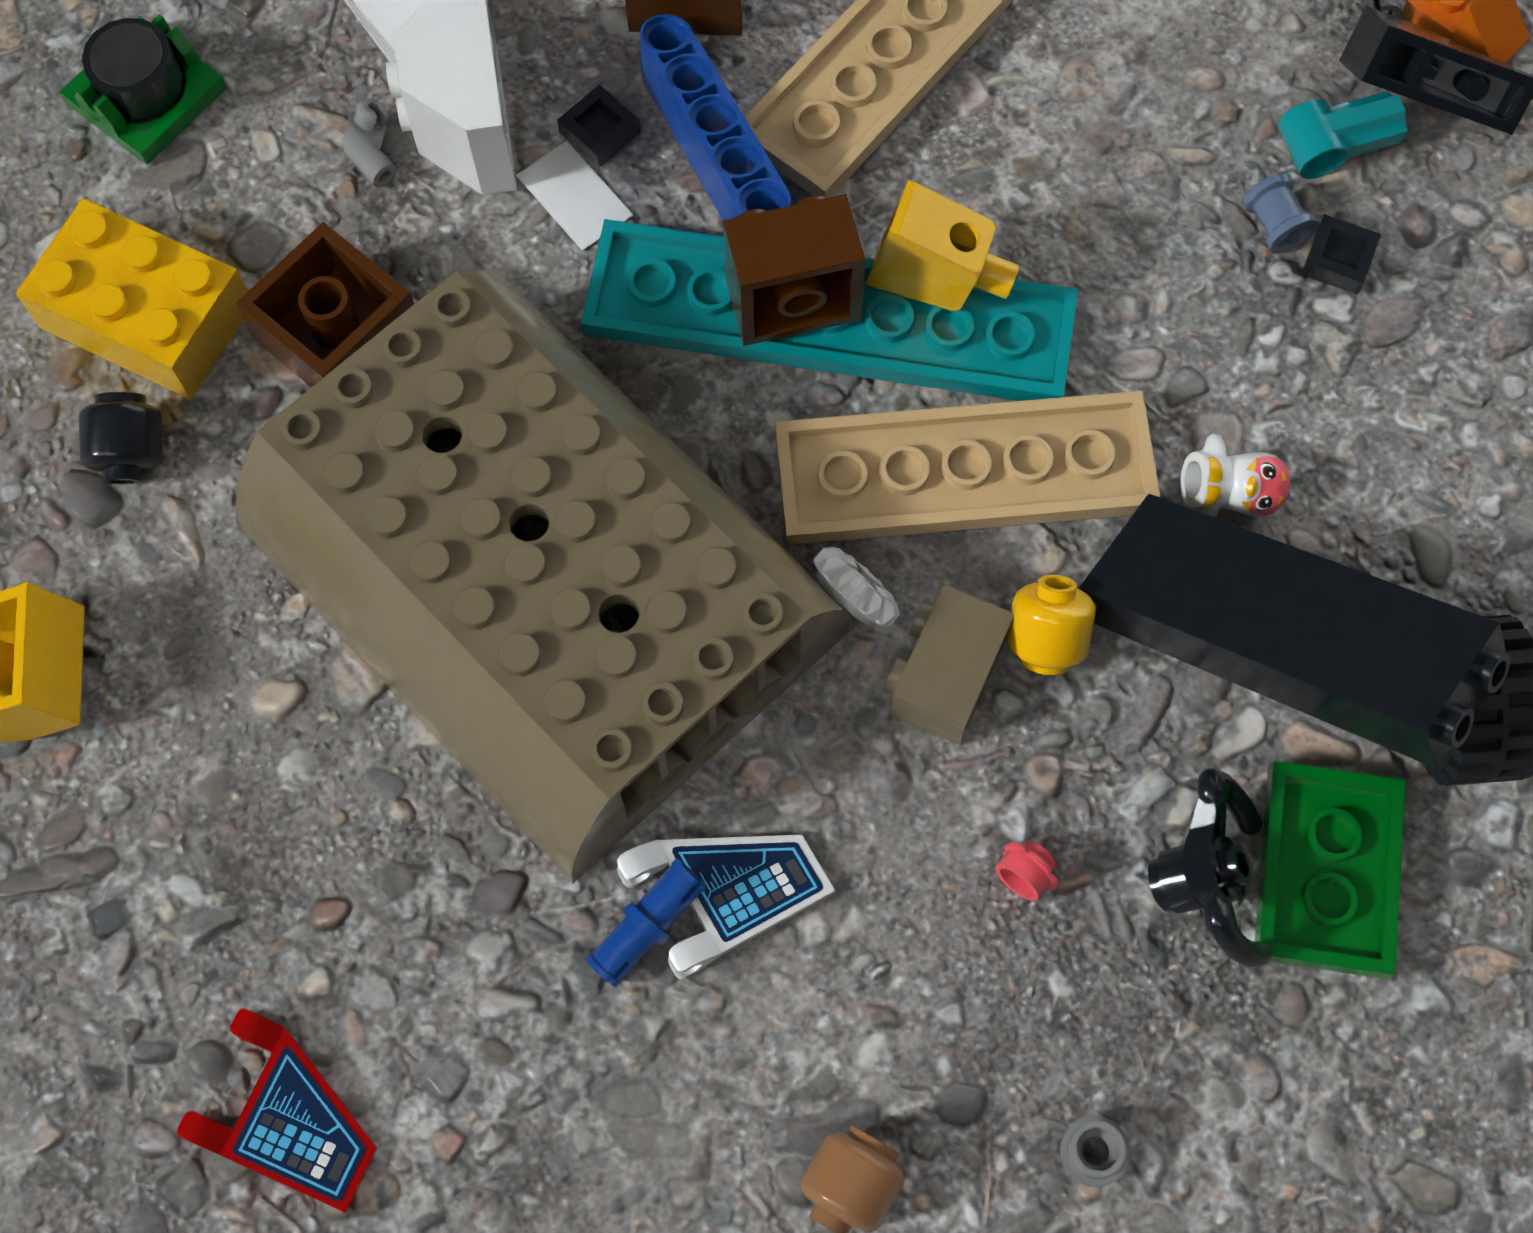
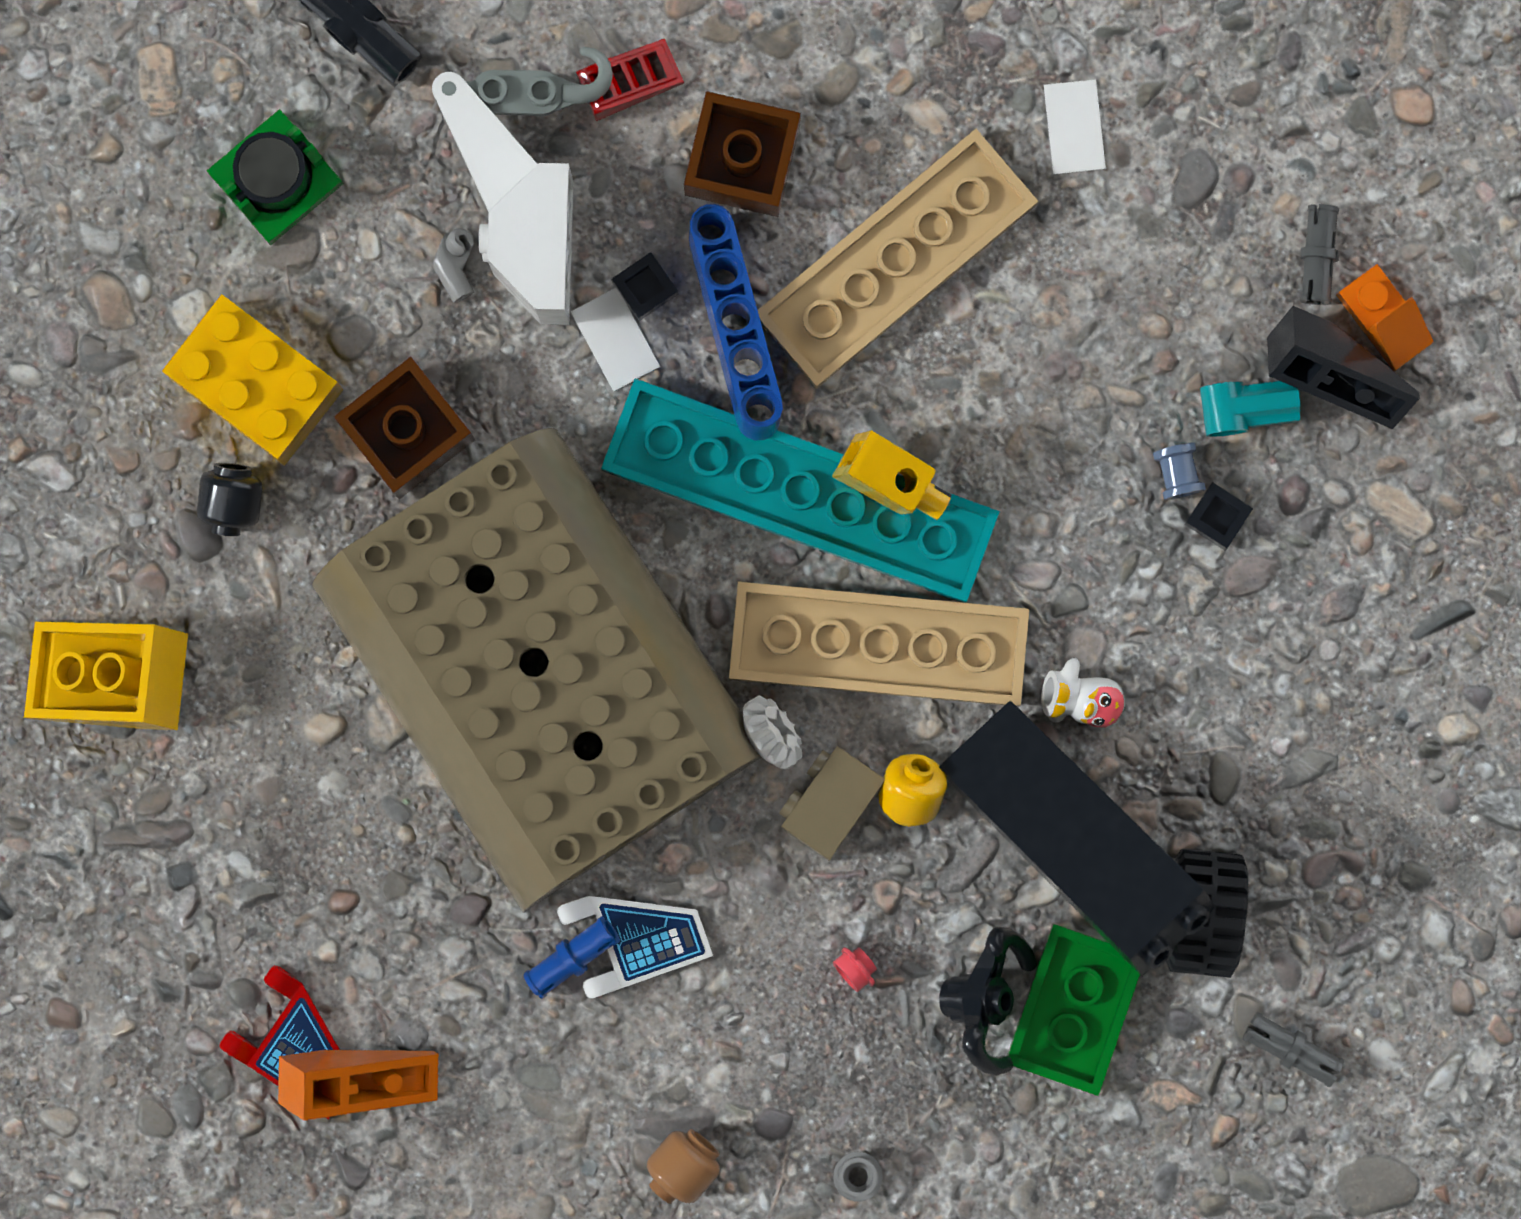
camera: 10 degrees right, 15 degrees up
reddish brown brick [723,194,865,346] -> none
none -> orange slope [278,1050,439,1121]

